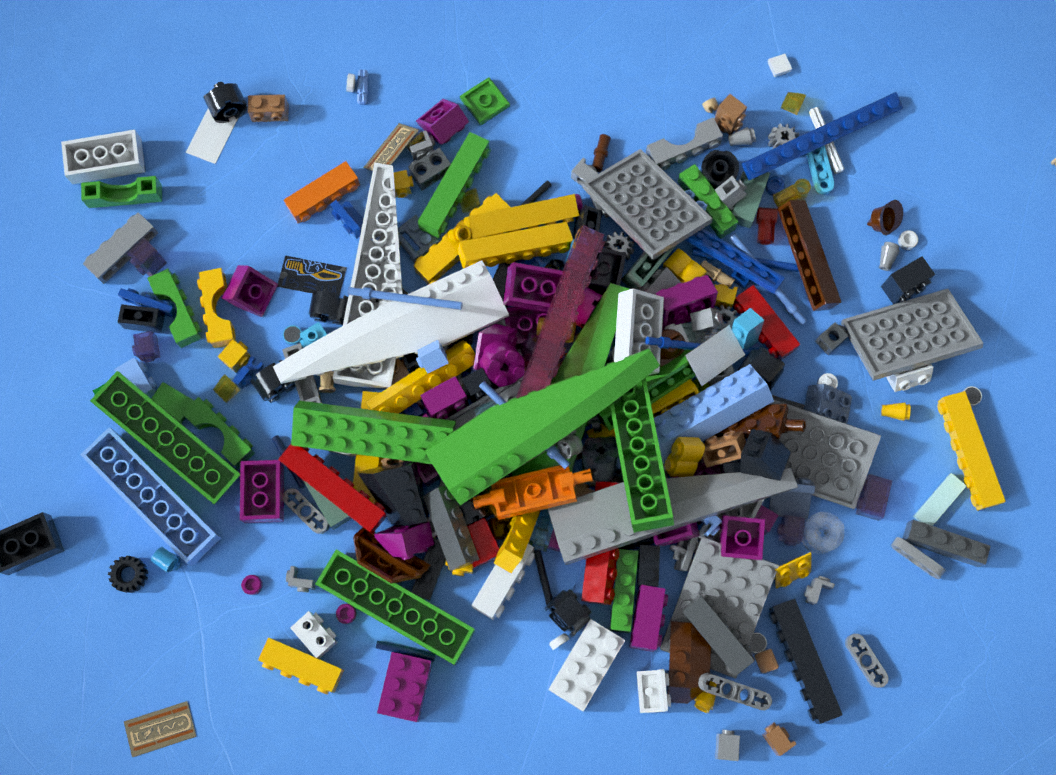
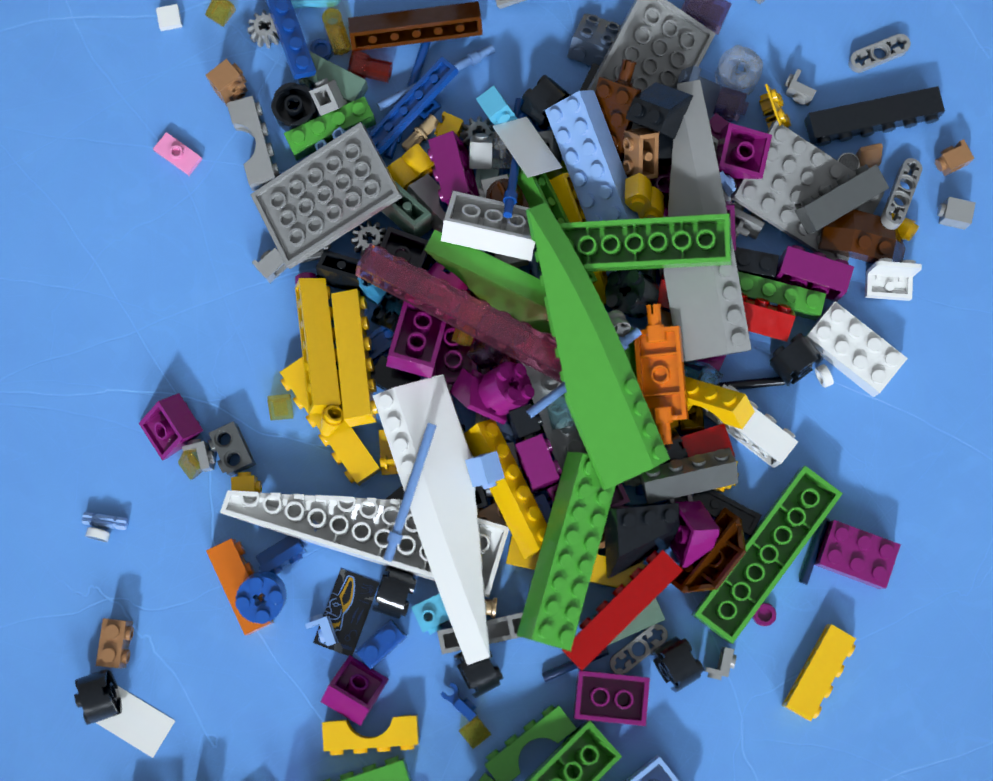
camera: 80 degrees left, 5 degrees up
yellow brick [217,340,251,373] -> none
magenta tile [241,575,263,595] -> none
tile [283,325,302,345] -> none
white brick [290,611,338,659] -> none
sticker [363,123,419,171] -> none
sand blue plate [398,215,439,262] -> none
bright green brick [418,132,491,238] -> none
bright green tile [460,77,510,126] -> none
black bar [521,180,552,205] -> none
reddish brown pin [592,134,611,172] -> none
tan hinge [702,98,718,113] -> none
light grey cone [728,127,756,146] -> none
red brick [733,285,800,360] -> none
dark grey brick [815,322,848,355] -> none
white tile [817,373,838,388] -> none
none -> bright pink plate [153,132,202,176]
none -> blue brick [235,571,287,624]
none -> light blue bracket [305,613,339,646]
none -> blue brick [355,620,407,669]
none -> black brick [651,637,704,692]

